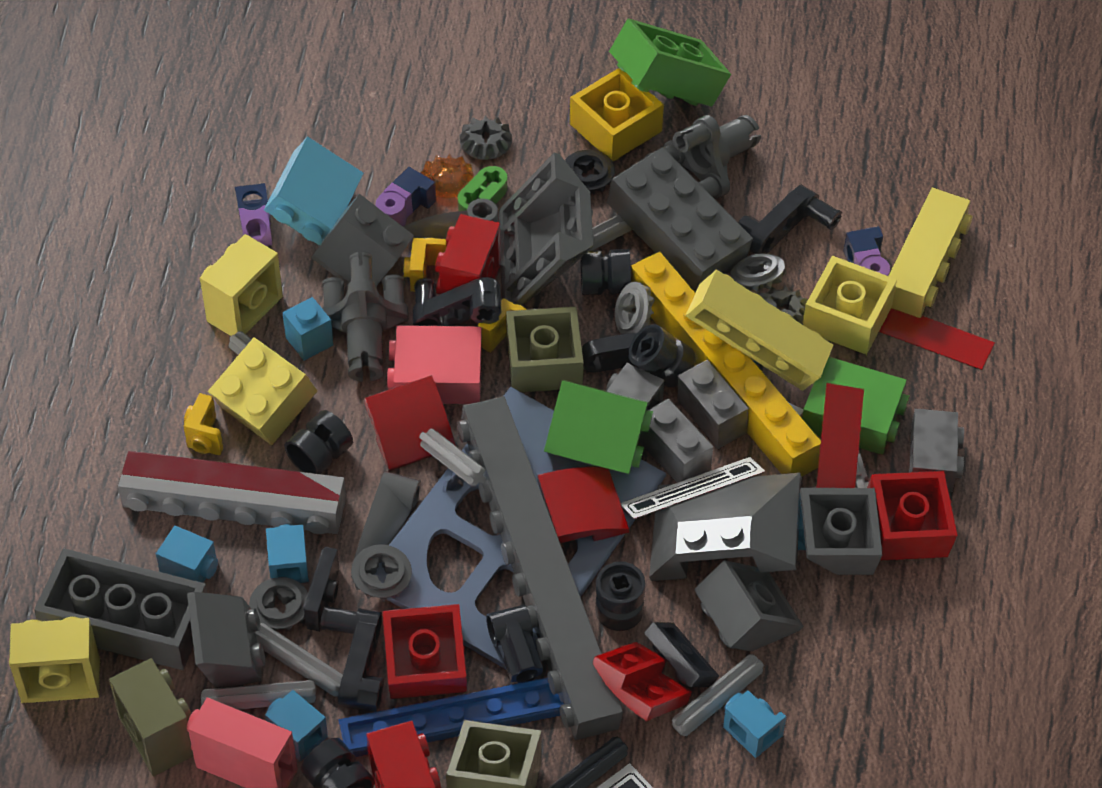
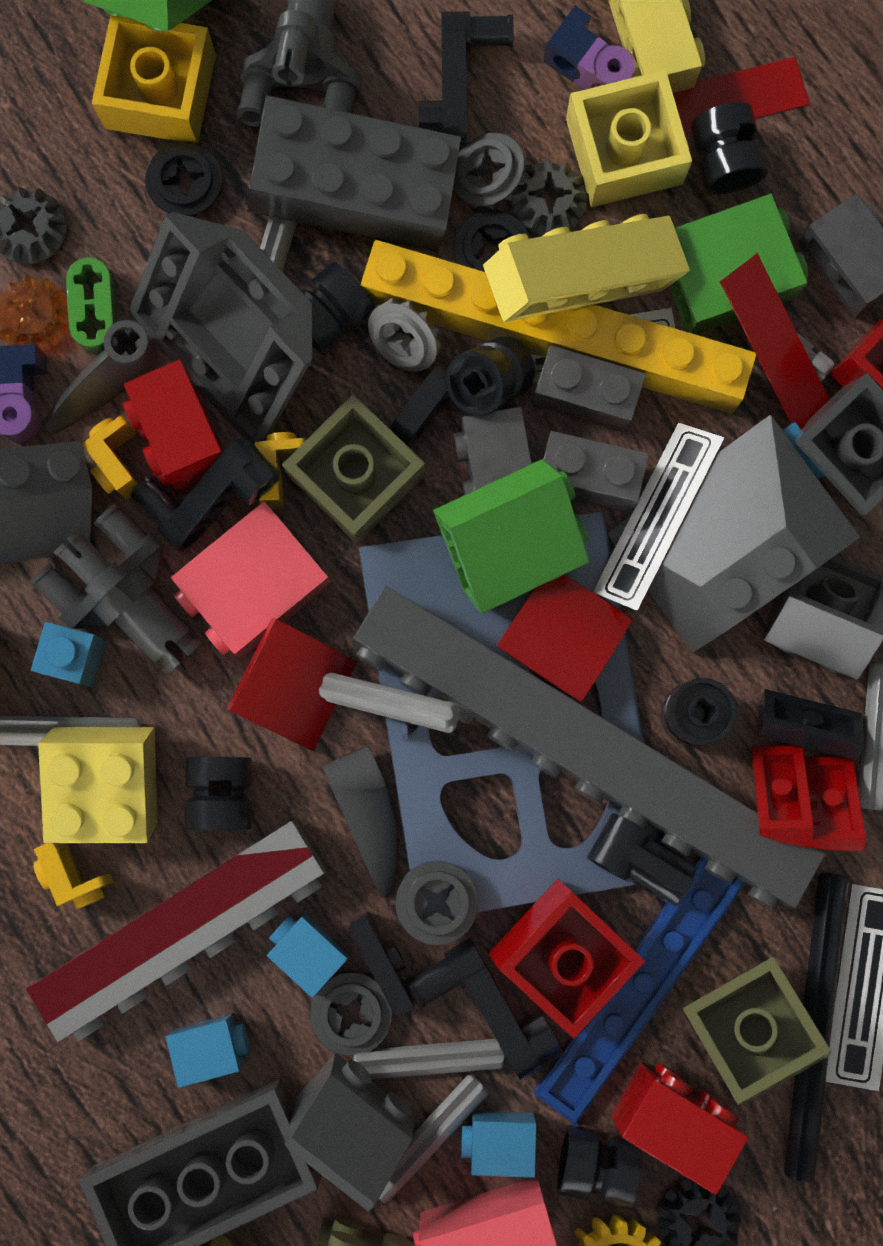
camera: 40 degrees left, 30 degrees up
none -> black wheel [691,102,768,194]

